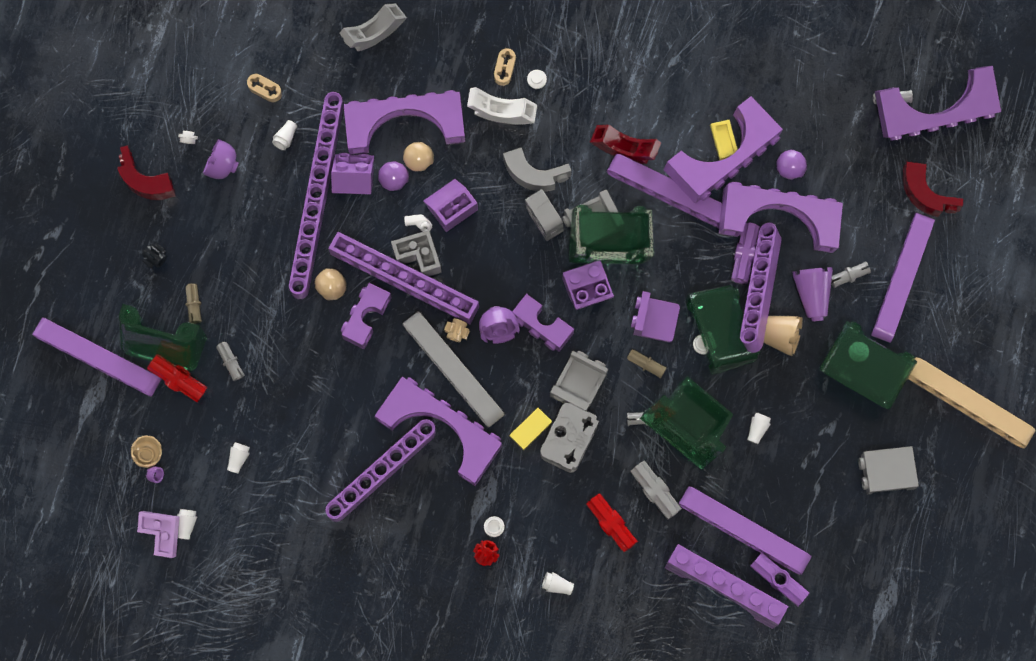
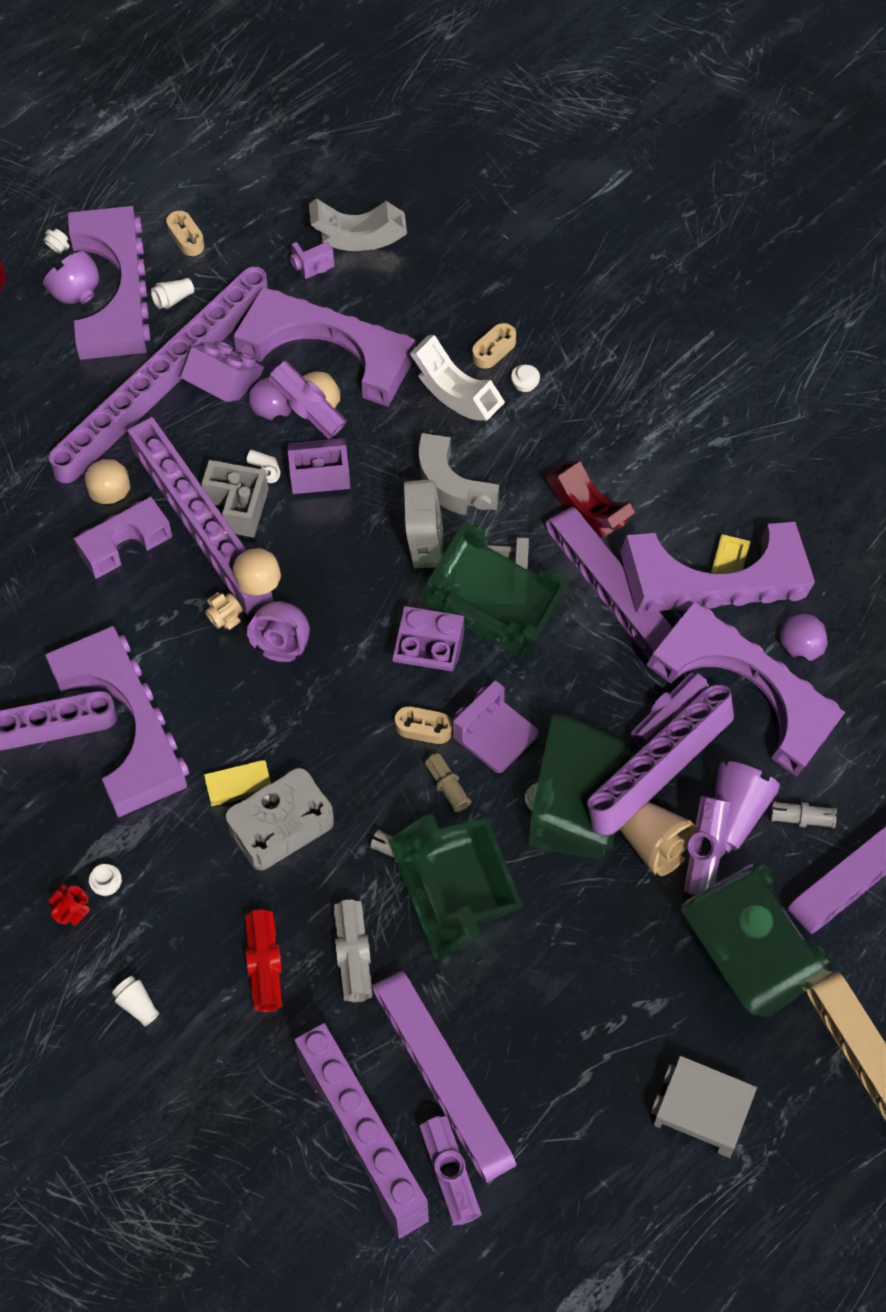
camera: 30 degrees right, 15 degrees down
light grey beam [402,311,504,428] -> none
medium lavender arch [512,294,574,352] -> none
light grey panel [550,351,608,411] -> none
white cone [747,413,771,444] -> none
none -> medium lavender arch [68,206,151,360]
none -> tan hair [232,548,281,596]
none -> medium lavender piece [268,361,347,439]
none -> medium lavender bracket [290,242,334,279]
none -> tan beam [395,707,453,744]
none -> medium lavender piece [684,796,731,897]

